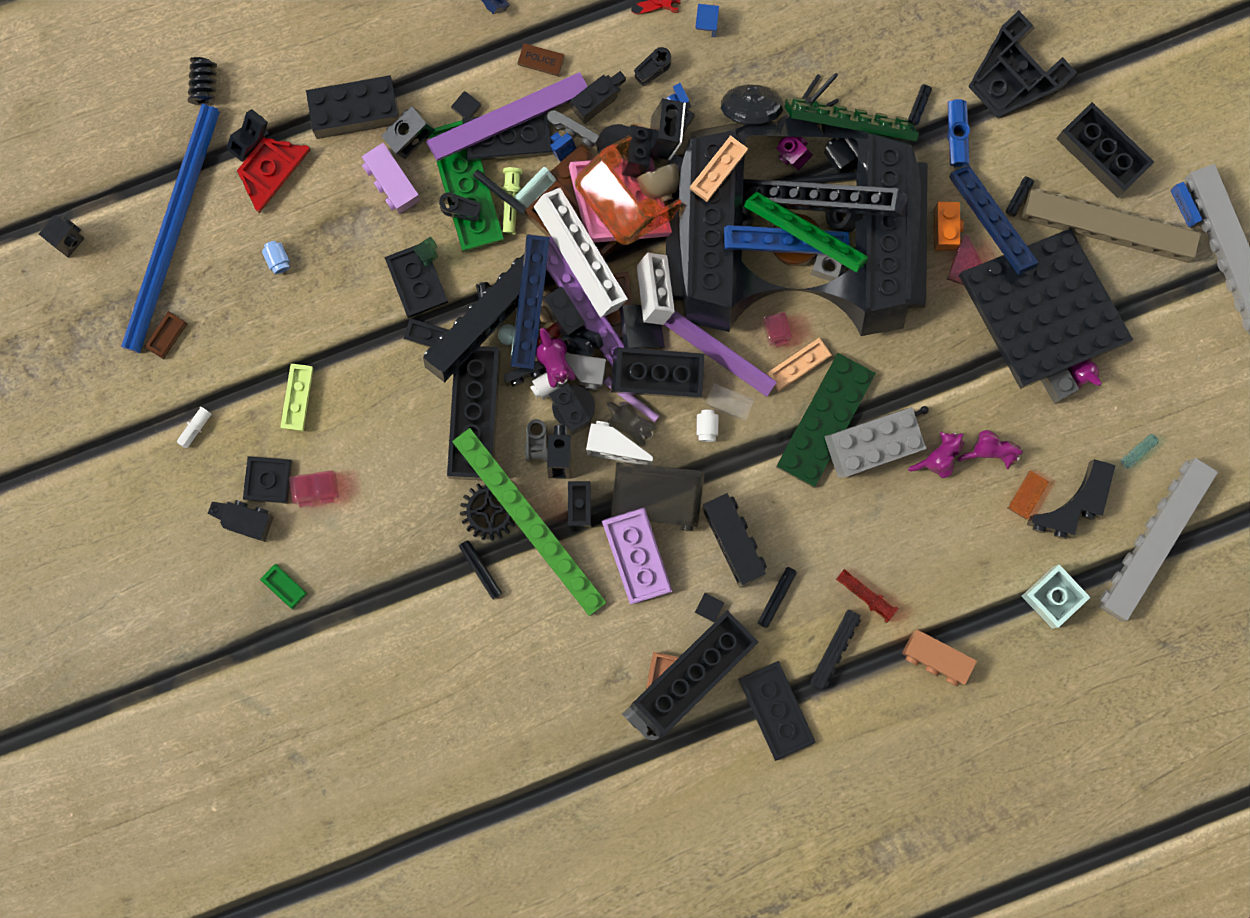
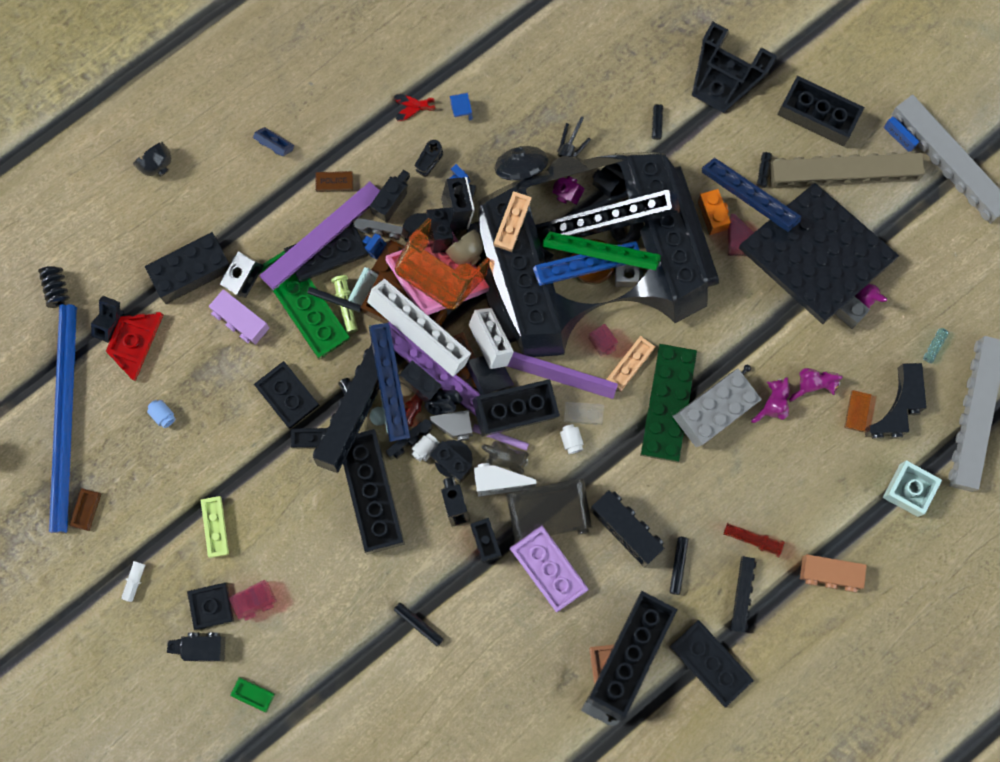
camera: 15 degrees left, 5 degrees down
clear green piece [413,236,438,266] -> none
black piece [439,192,481,222] -> none
black tile [451,91,481,118] -> none
bright green plate [452,428,607,616] -> none
black gear [460,483,516,541] -> none
dark grey piece [525,419,548,462] -> none
magenta animal [536,328,575,388] -> none
black tile [694,593,724,623] -> none
dark green plate [784,97,919,141] -> none
blue piece [947,99,970,167] -> none

